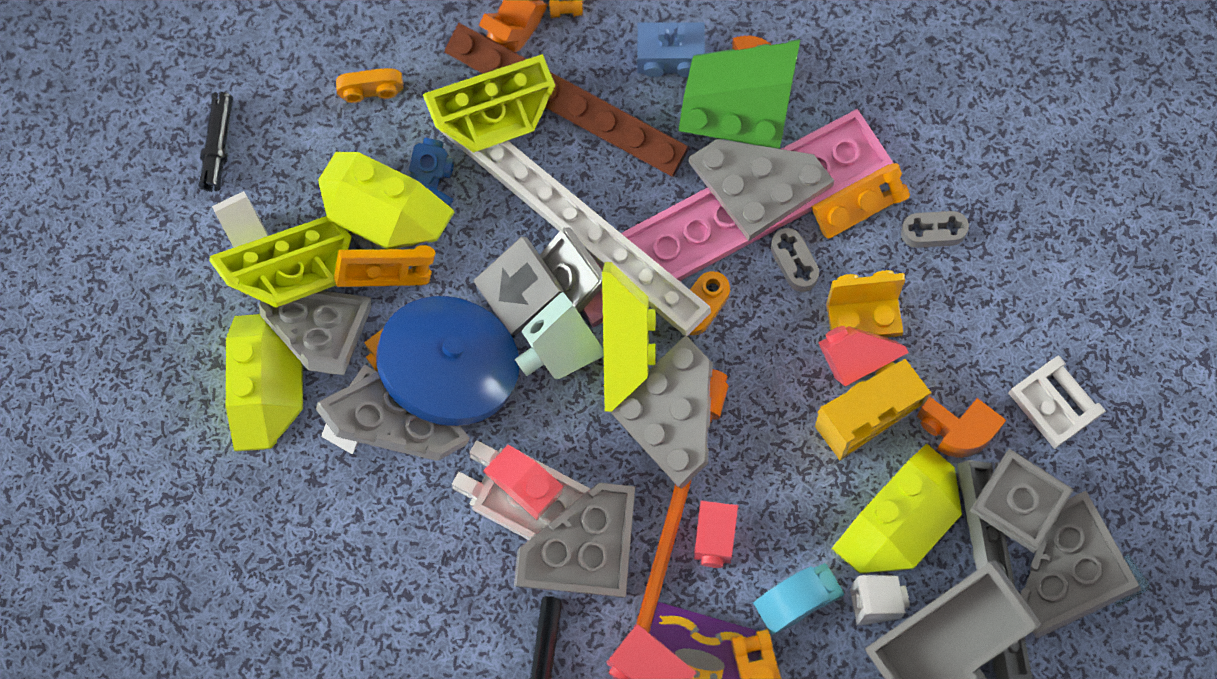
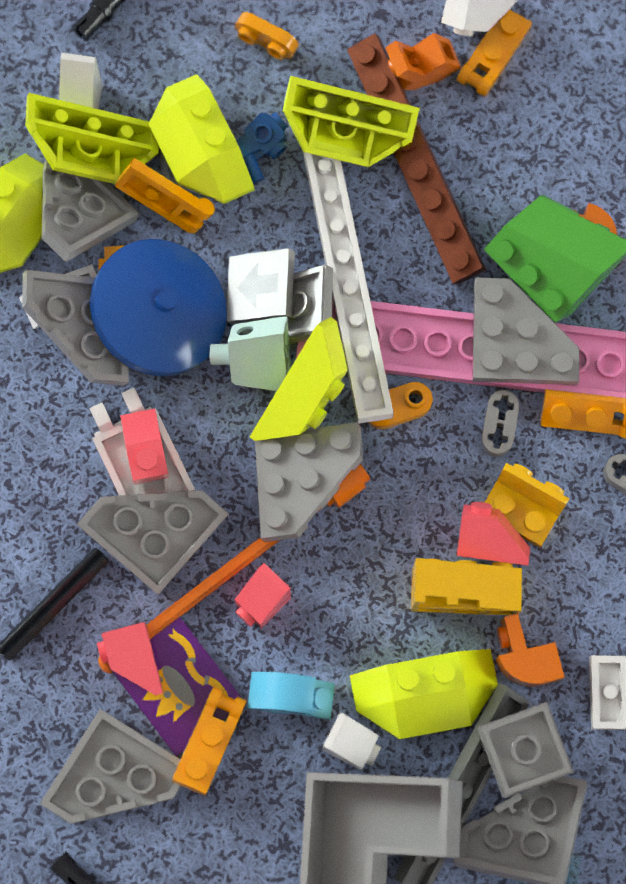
camera: 30 degrees right, 5 degrees up
medium blue brick [637,22,705,77] -> none

